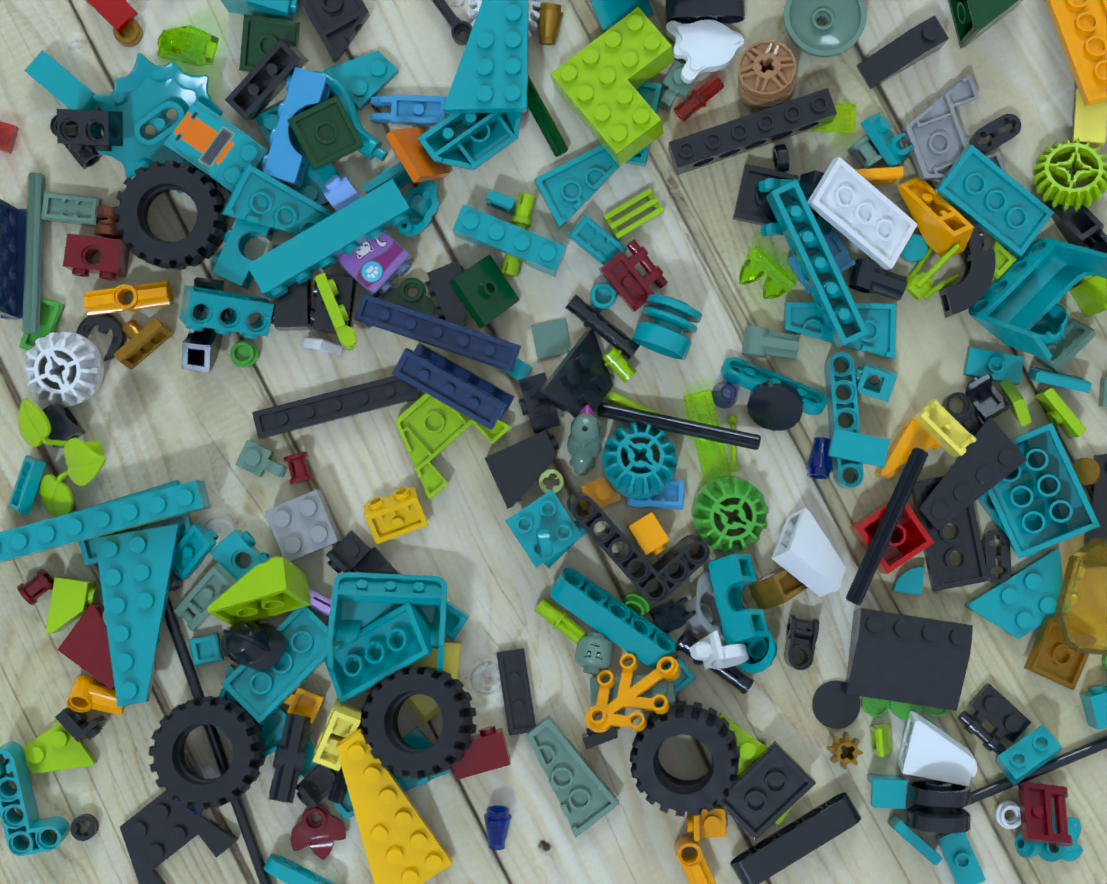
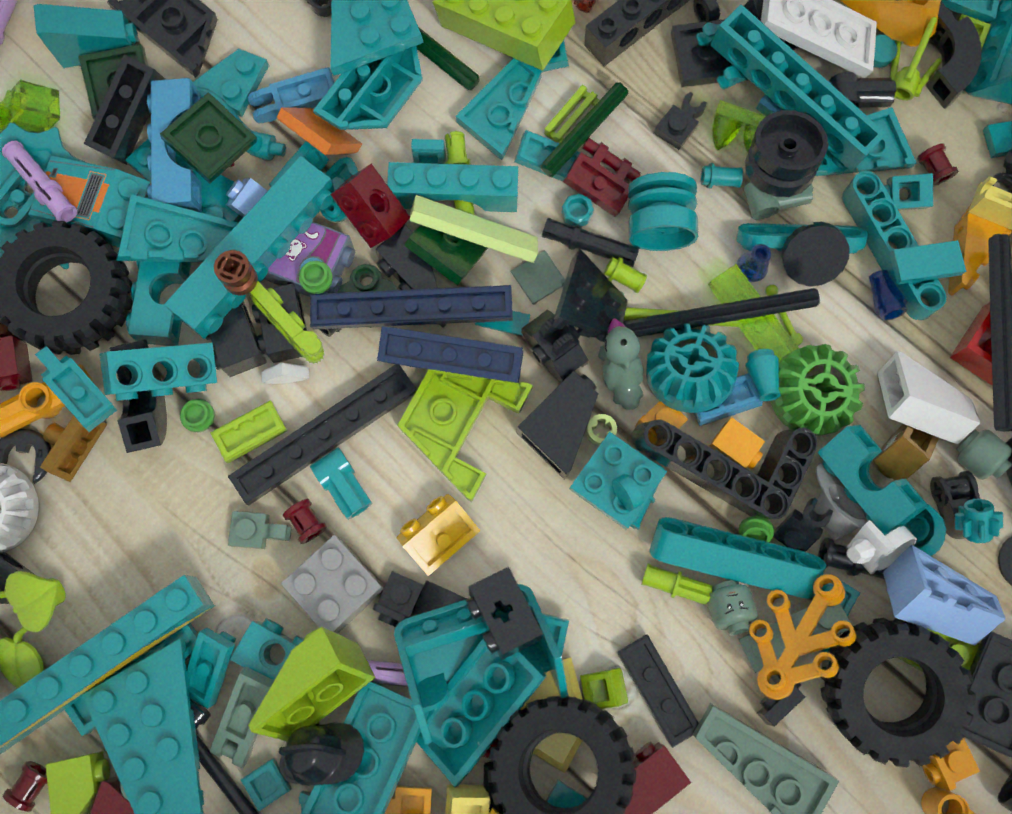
camera: 20 degrees left, 10 degrees down
none -> lavender pin [2,141,77,223]
none -> teal hinge [35,346,117,432]
none -> lime plate [210,400,288,463]
none -> copper wheel [214,250,258,296]
none -> bright green plate [299,261,333,294]
none -> teal piece [310,447,373,520]
none -> dark red brick [330,163,410,248]
none -> yellowish green tile [410,195,538,263]
none -> black brick [465,567,543,661]
none -> dark green axle [540,82,629,177]
none -> lime slope [580,668,628,709]
none -> black plate [654,92,707,150]
none -> teal pin [701,163,743,189]
none -> black wheel [745,110,828,197]
none -> teal cone [745,349,780,401]
none -> light blue wedge [883,545,1006,645]
none -> dark red bush [917,143,959,186]
none -> teal gear [955,499,1003,543]
none -> sand green head [956,430,1012,480]

